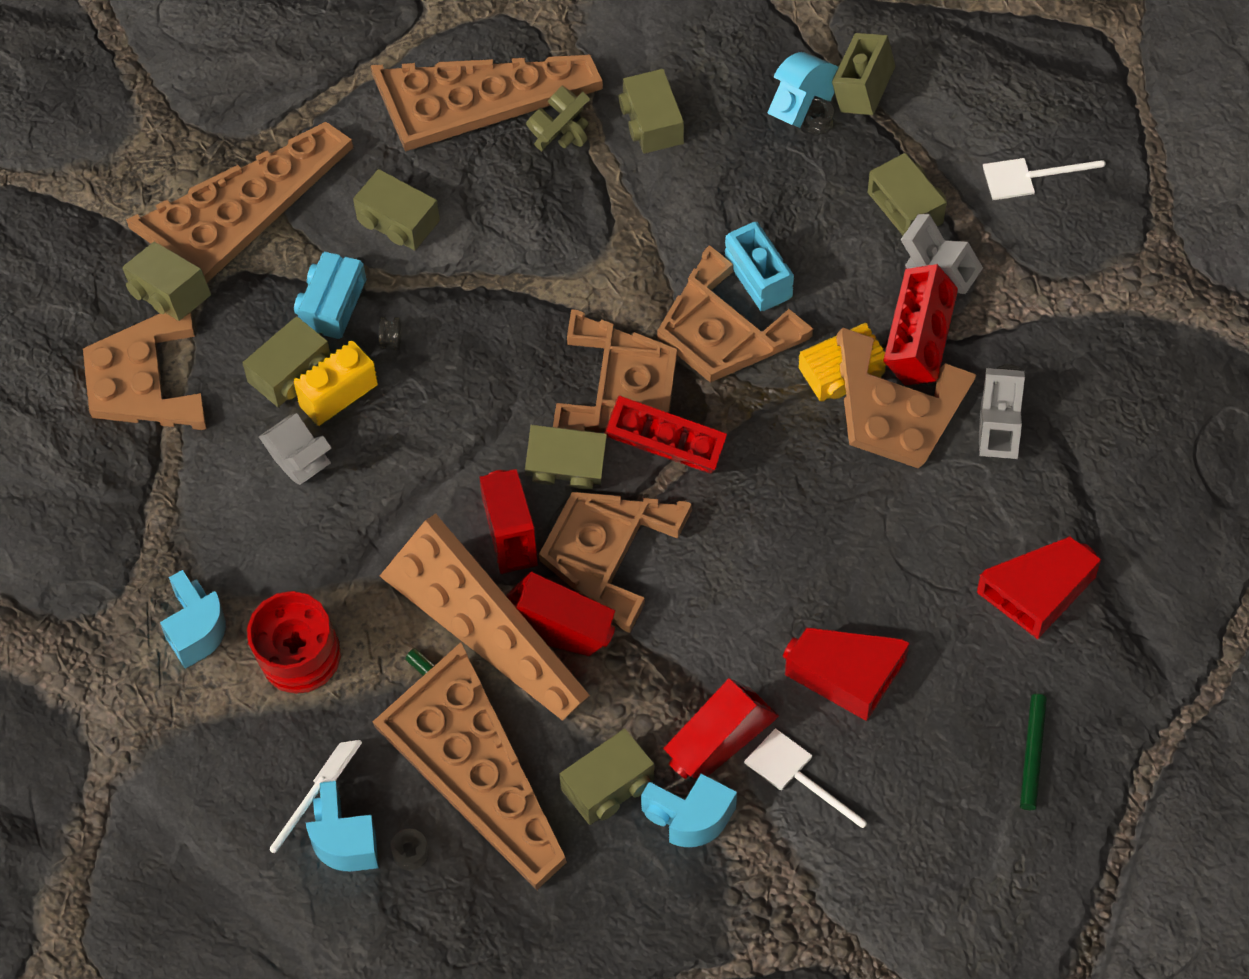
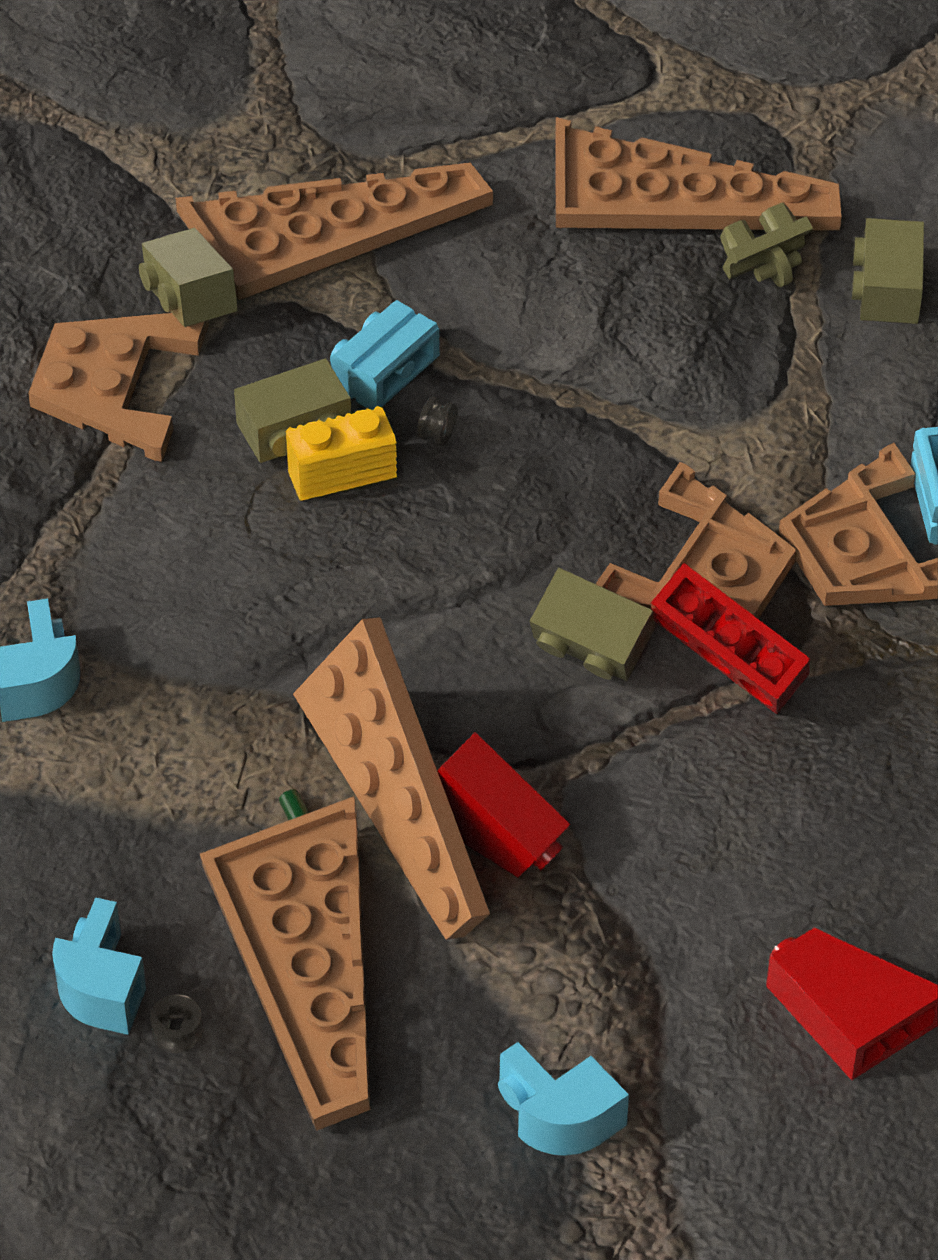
camera: 20 degrees right, 10 degrees down
red wheel [247,591,341,694] -> none
light grey brick [258,413,332,485] -> none
white piece [270,740,362,853] -> none
olive brick [353,169,440,251] -> none
red slope [479,469,538,574] -> none
medium nougat wing [539,492,692,633] -> none
olive brick [559,728,655,825] -> none
red slope [663,678,779,779] -> none
white piece [744,728,867,828] -> none

